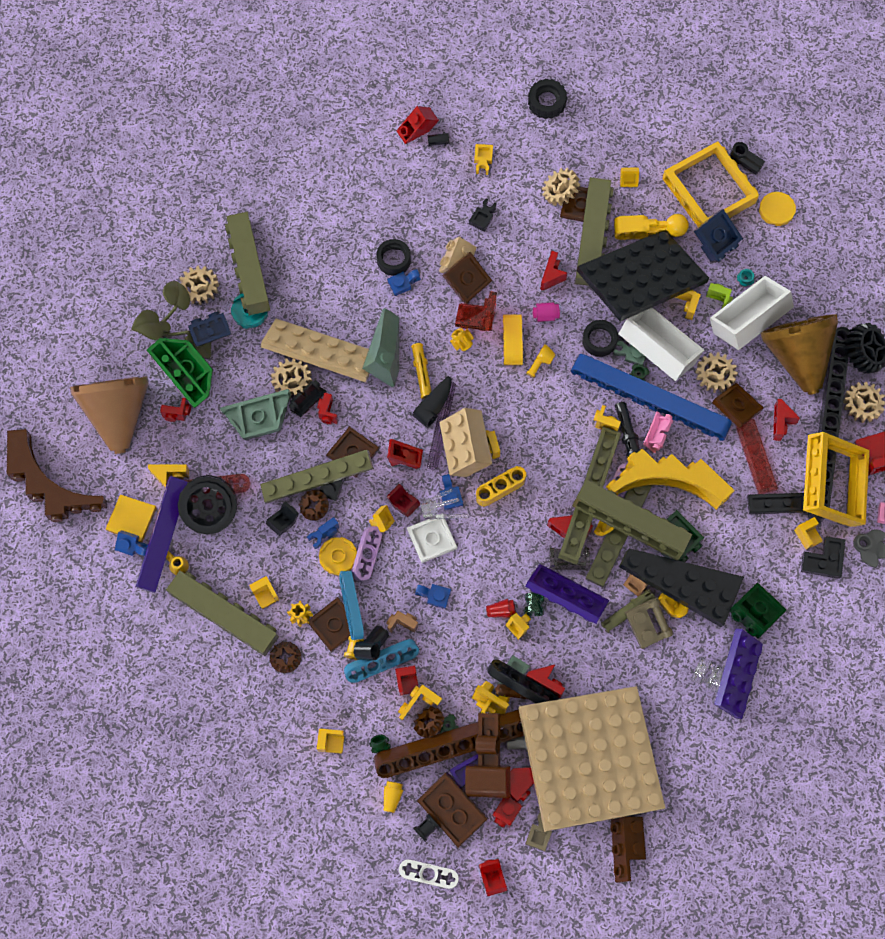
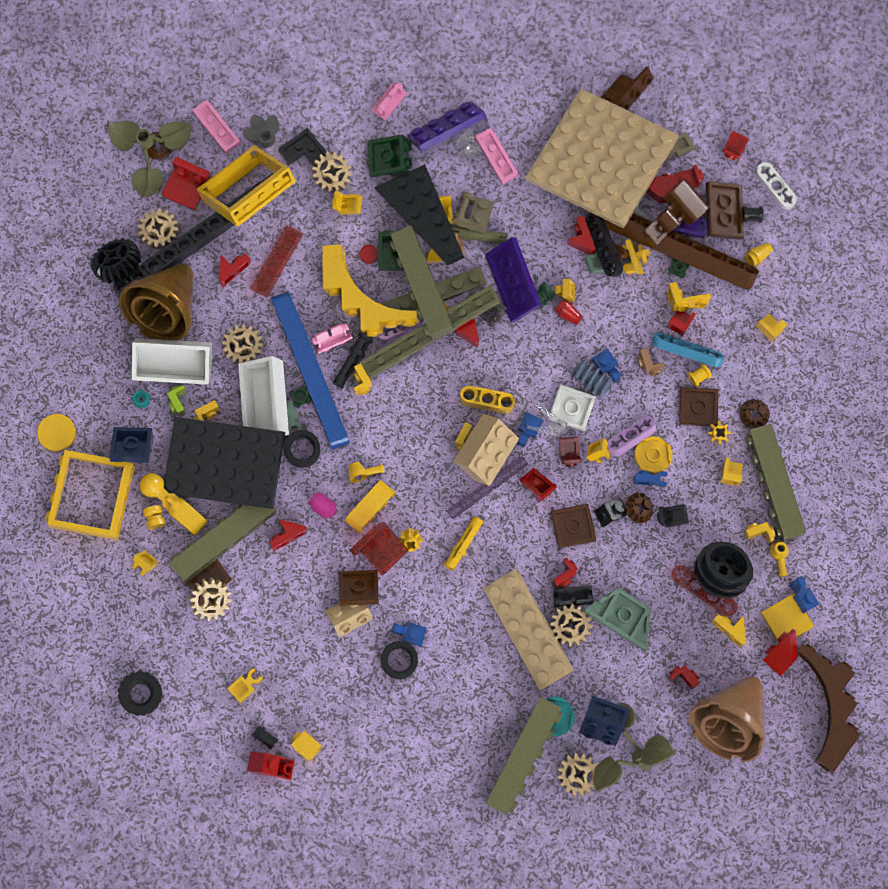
camera: 145 degrees left, 5 degrees up
dark purple tile [135,476,188,593] -> none
green wedge [146,338,213,408] -> none
olive plate [260,450,374,503] -> none
dark azure beam [339,571,364,640] -> none
black piece [354,626,389,660] -> none
sand green wedge [362,308,399,387] -> none
dark green plate [369,734,391,753] -> none
black piece [412,376,452,428] -> none
reddish brown gear [414,706,444,738] -> none
black plate [469,198,496,232] -> none
reddish brown tile [712,383,764,428] -> none
black piece [729,142,766,175] -> none
black tile [747,493,807,514] -> none
yellow panel [794,517,823,550] -> none
none -> yellow wheel [143,505,166,530]
none -> yellow brick [291,730,322,762]
none -> tan gear [311,151,352,193]
none -> yellow bracket [332,191,363,215]
none -> red tile [360,245,378,264]
none -> bright pink hinge [371,82,407,121]
none -> bright pink plate [475,128,518,185]
none -> sand blue piece [570,358,612,399]
none -> yellow bracket [743,522,775,544]
none -> red slope [763,629,798,676]

